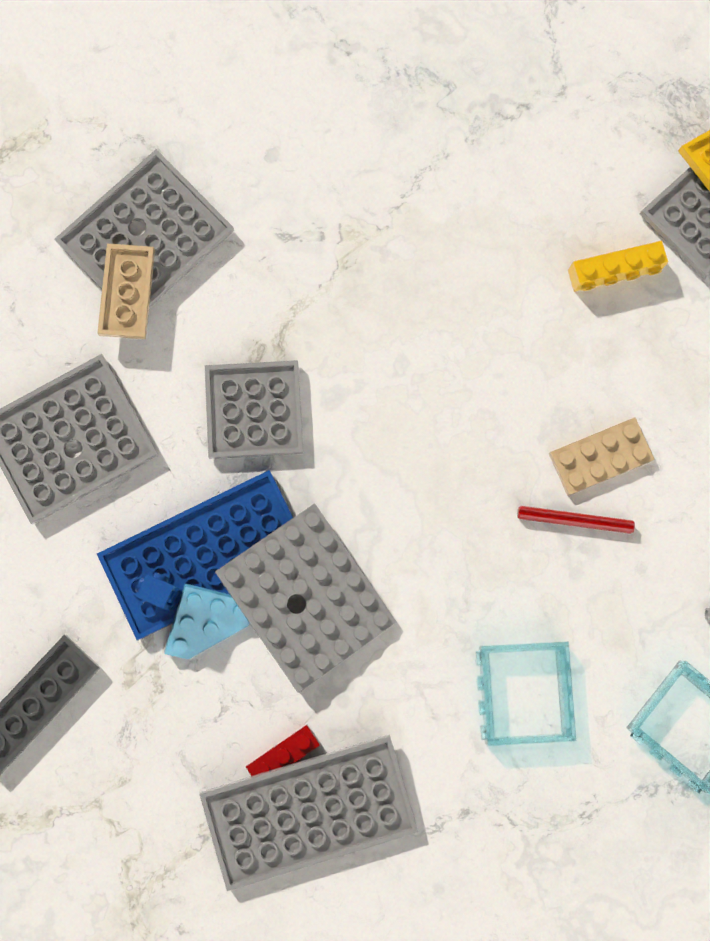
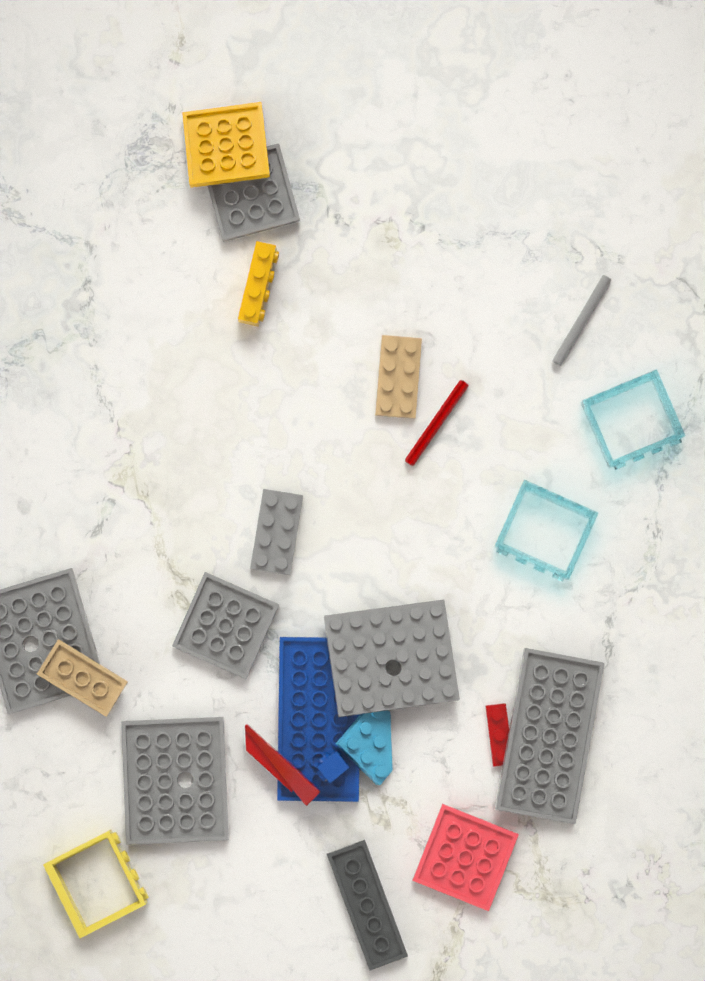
camera: 55 degrees left, 5 degrees up
none -> red wedge [245,724,320,806]
none -> light grey plate [250,489,303,575]
none -> coral plate [412,803,519,911]

